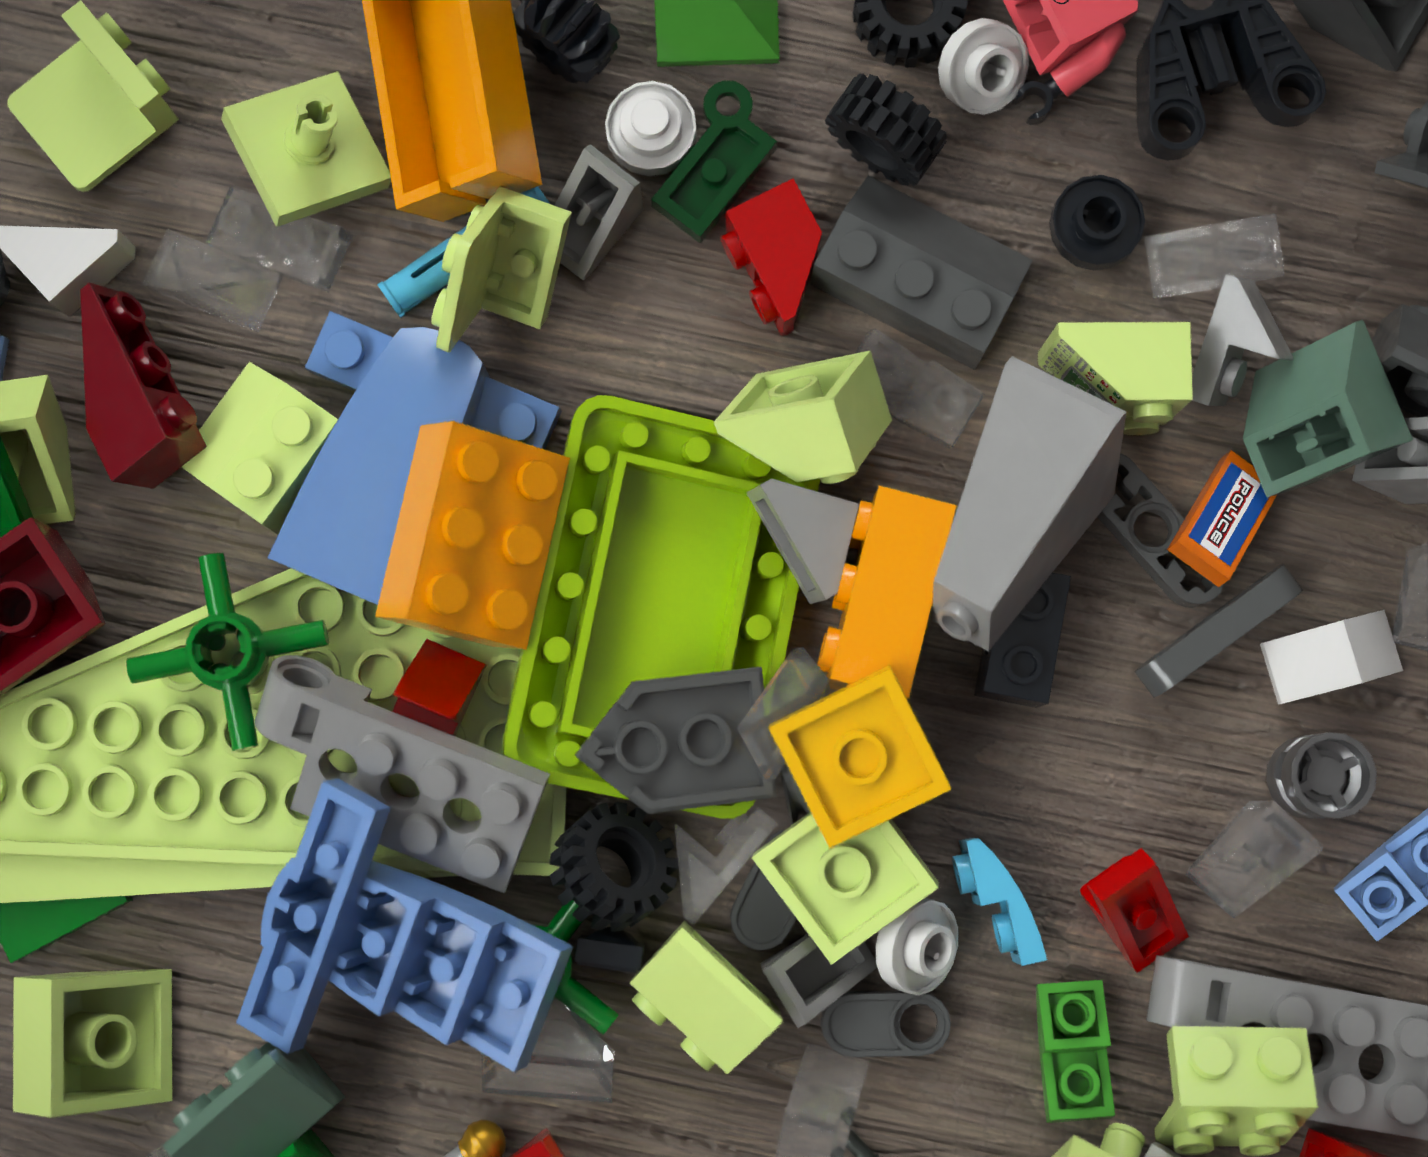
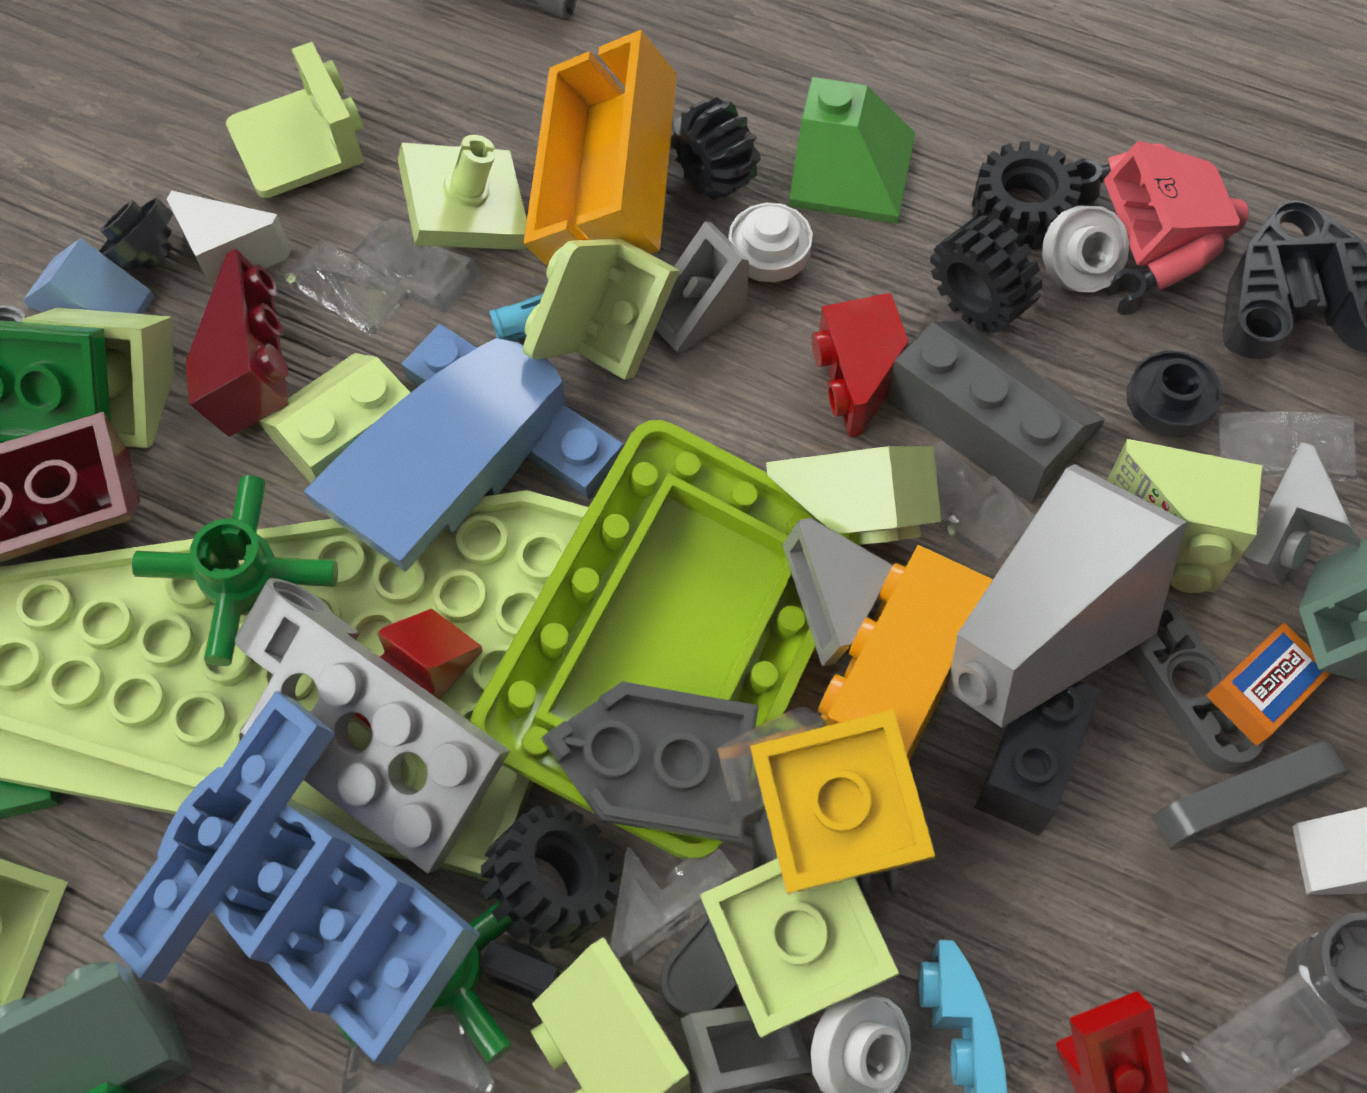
camera: 15 degrees right, 20 degrees down
light orange brick [375,421,570,650] -> none
dark green hinge [651,80,777,244] -> none

